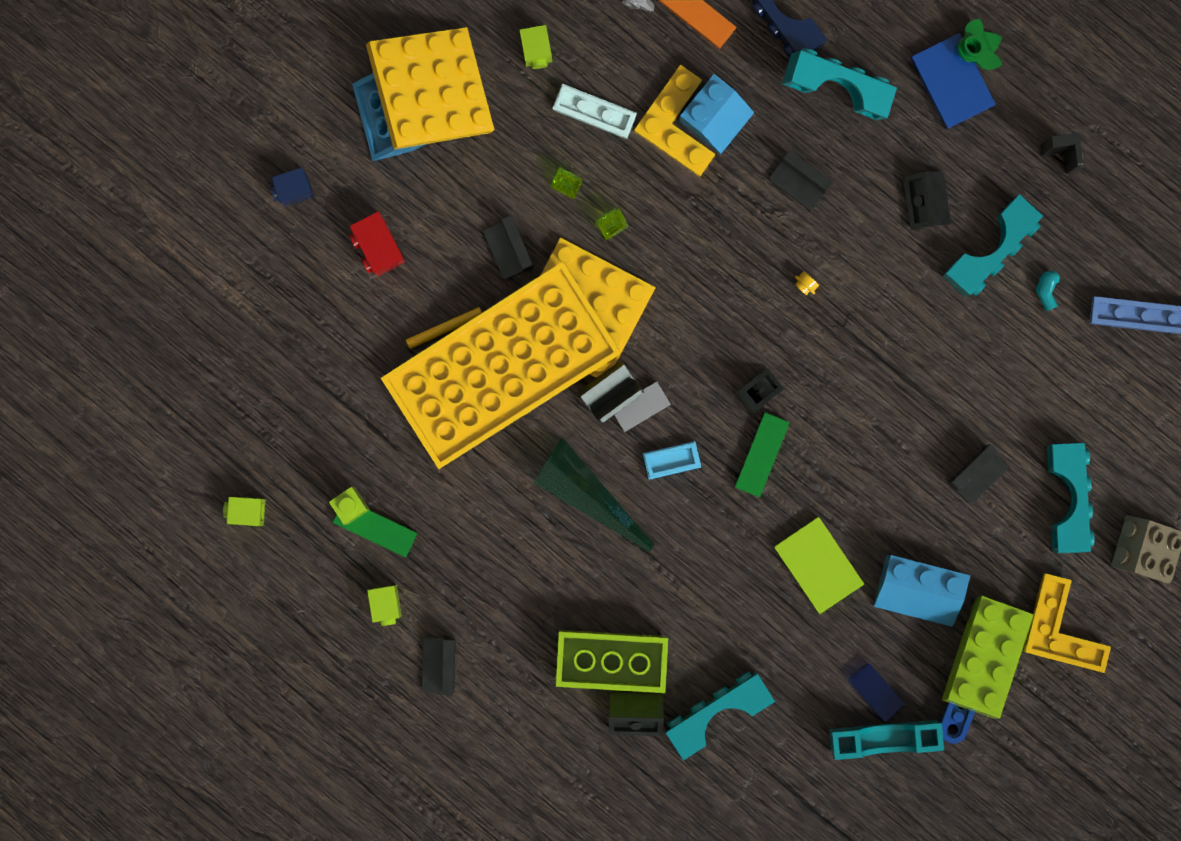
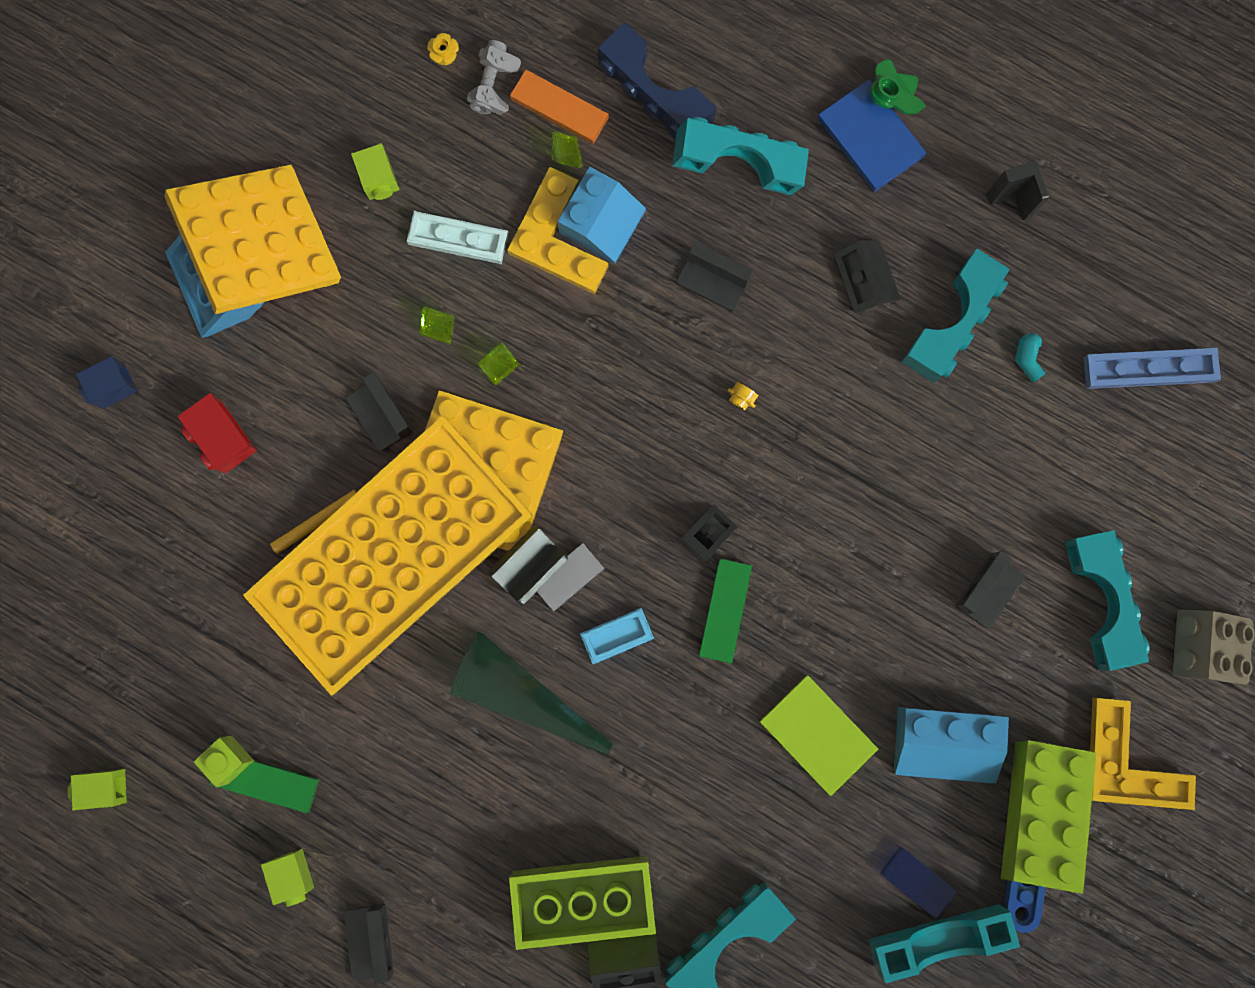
camera: 15 degrees left, 5 degrees down
none -> clear neon green slope [552,131,583,169]

